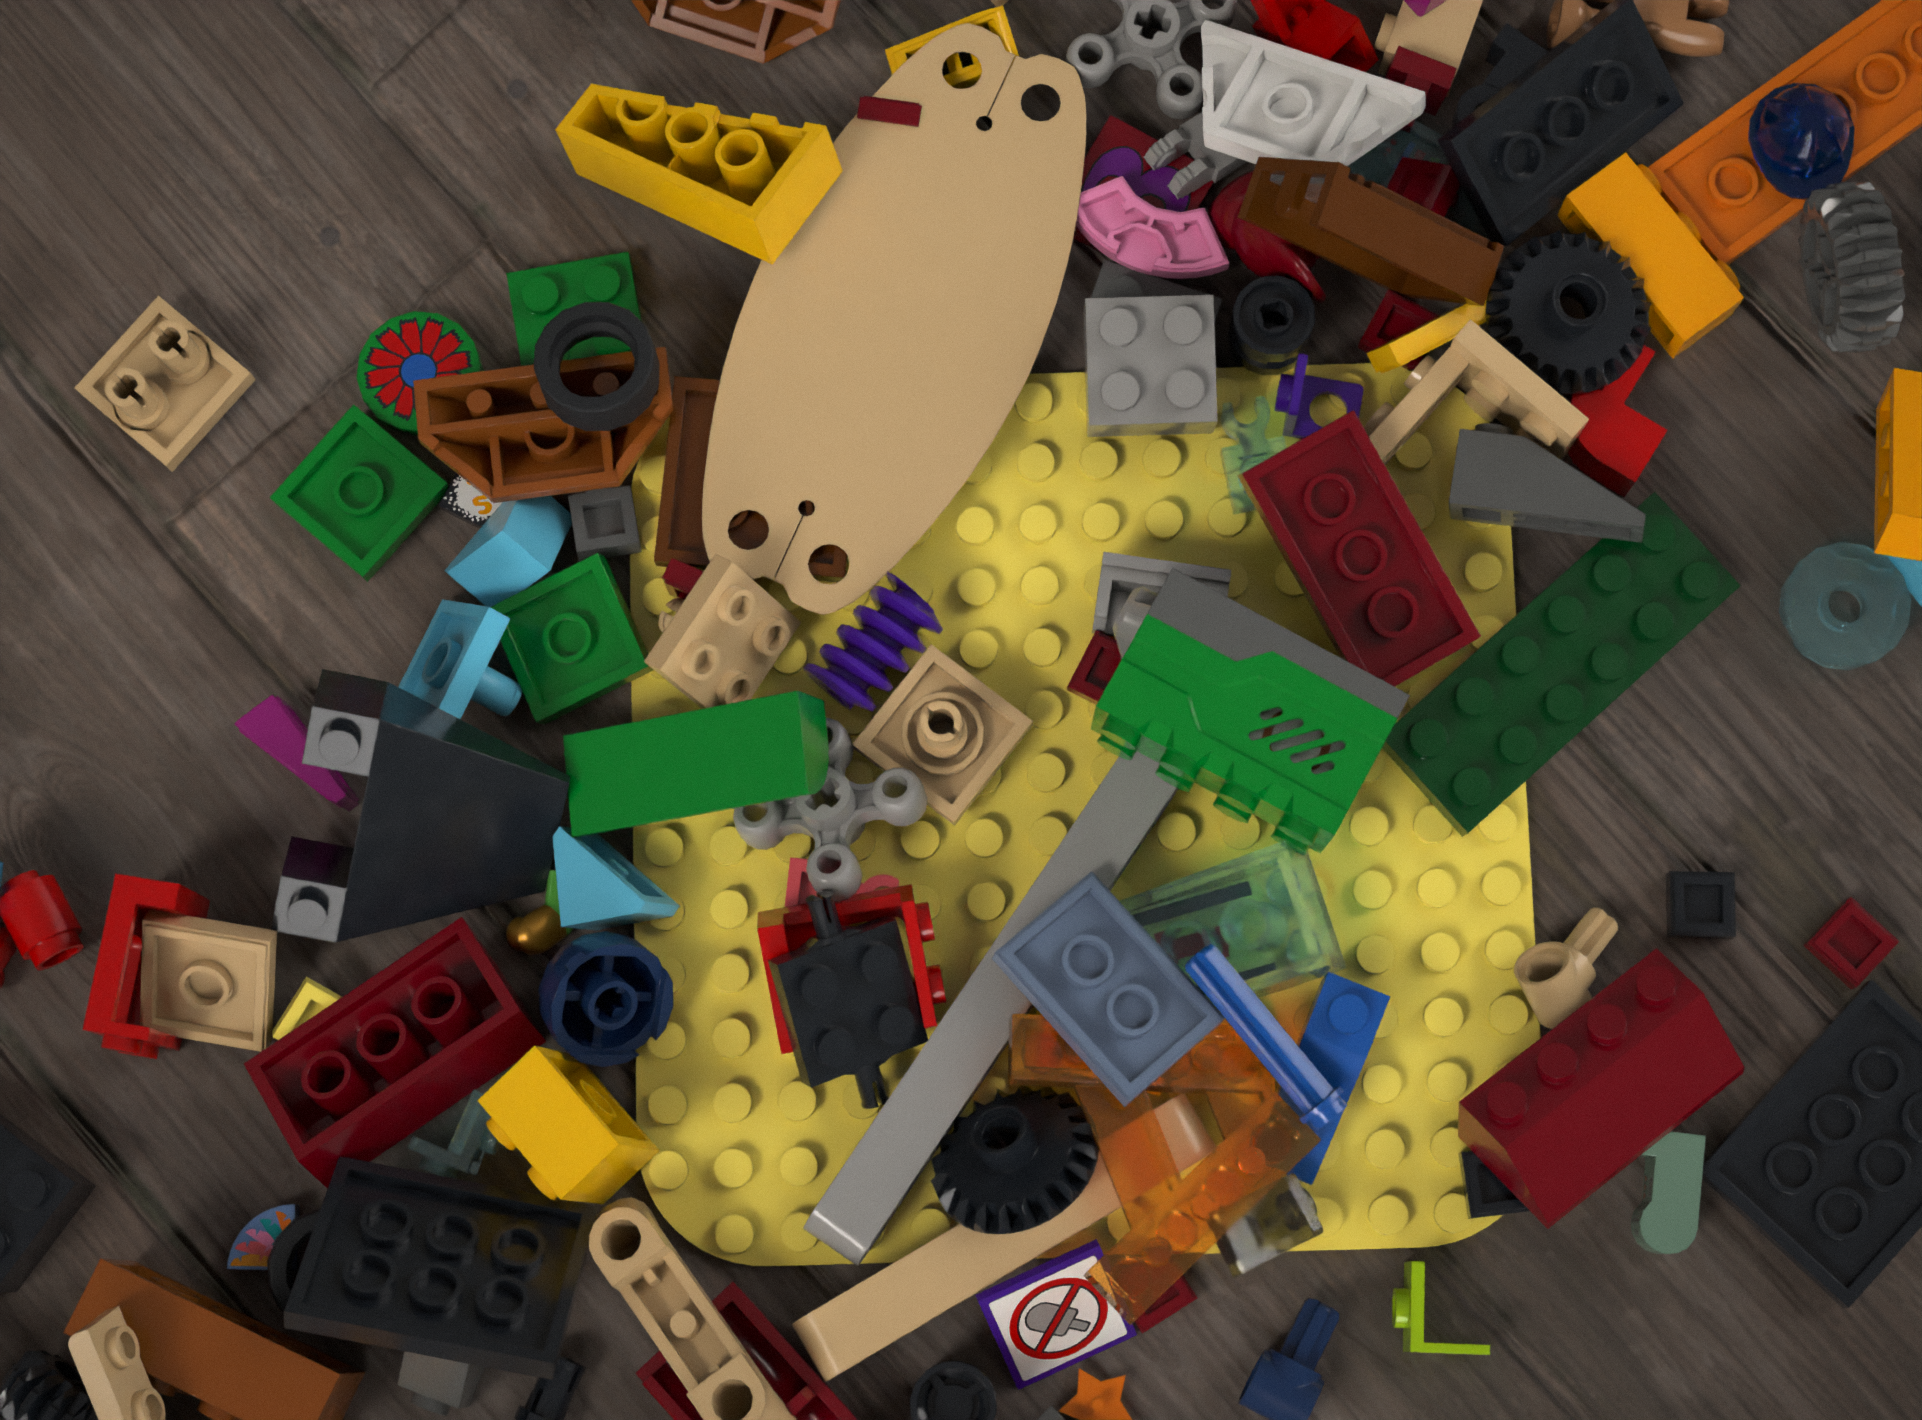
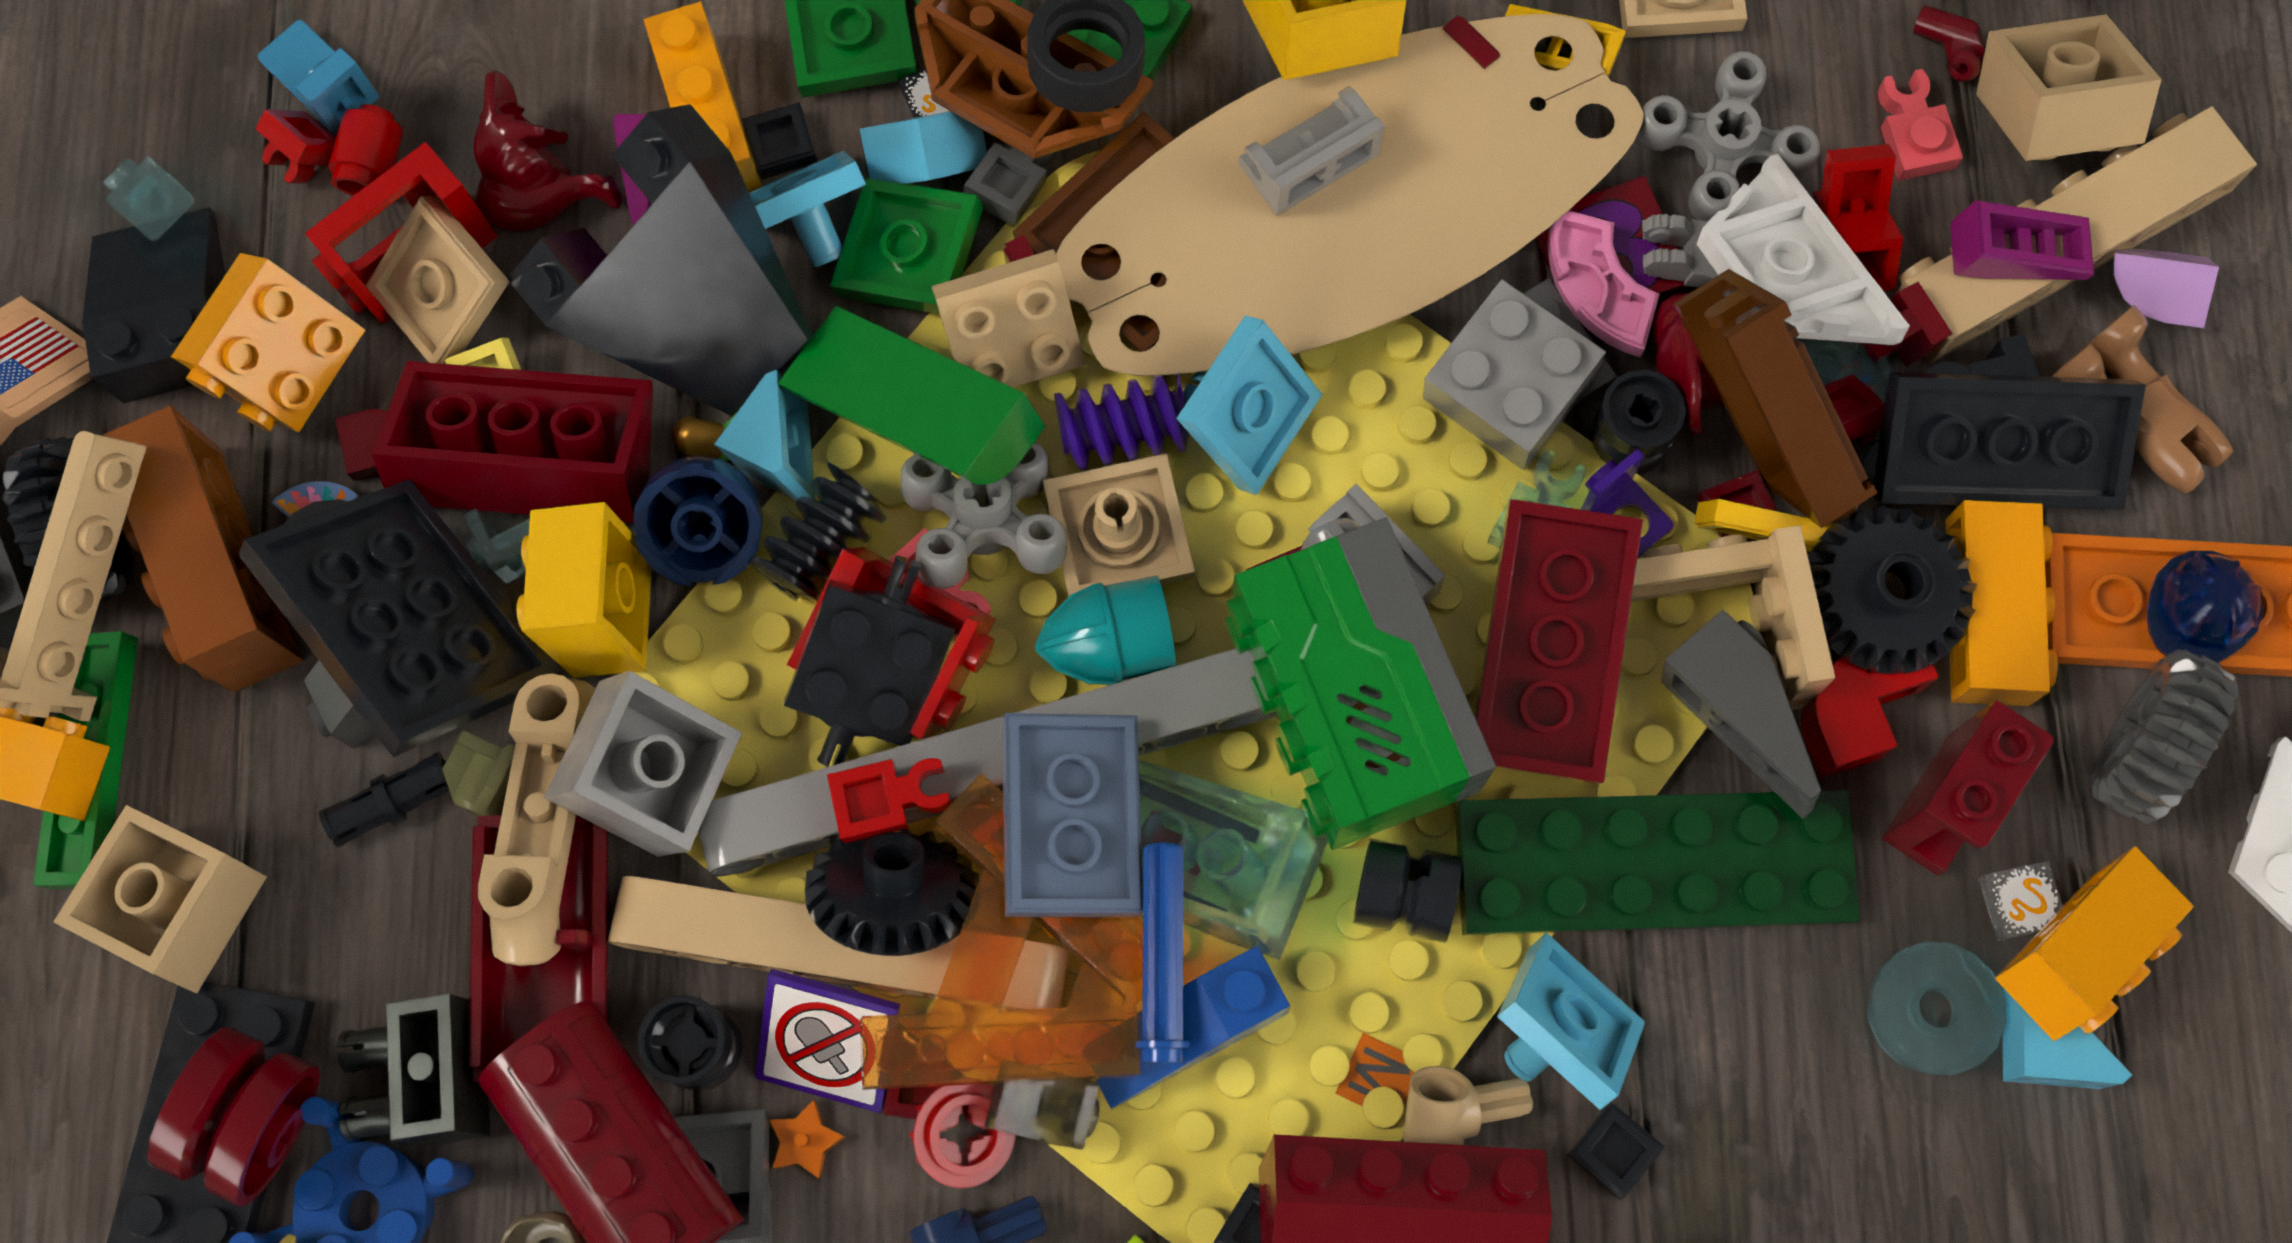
camera: 40 degrees right, 5 degrees down
none -> light orange brick [171,253,365,433]
none -> dark red tile [335,409,387,481]
none -> olive piece [442,730,515,816]
none -> dark red piece [473,70,622,232]
none -> light grey brick [544,670,742,857]
none -> light orange brick [643,1,762,192]
none -> black tile [742,102,818,180]
none -> black piece [748,462,887,602]
none -> red plate [827,758,952,844]
none -> gear [909,1077,1016,1188]
none -> teal helmet [1035,575,1176,685]
none -> medium azure tile [1176,315,1323,495]
none -> light grey hinge [1239,86,1385,216]
none -> orange tile [1335,1033,1414,1107]
none -> black wheel [1353,838,1463,943]
none -> medium azure tile [1497,932,1645,1110]
none -> dark red panel [1881,700,2054,876]
none -> tile [1978,860,2063,942]

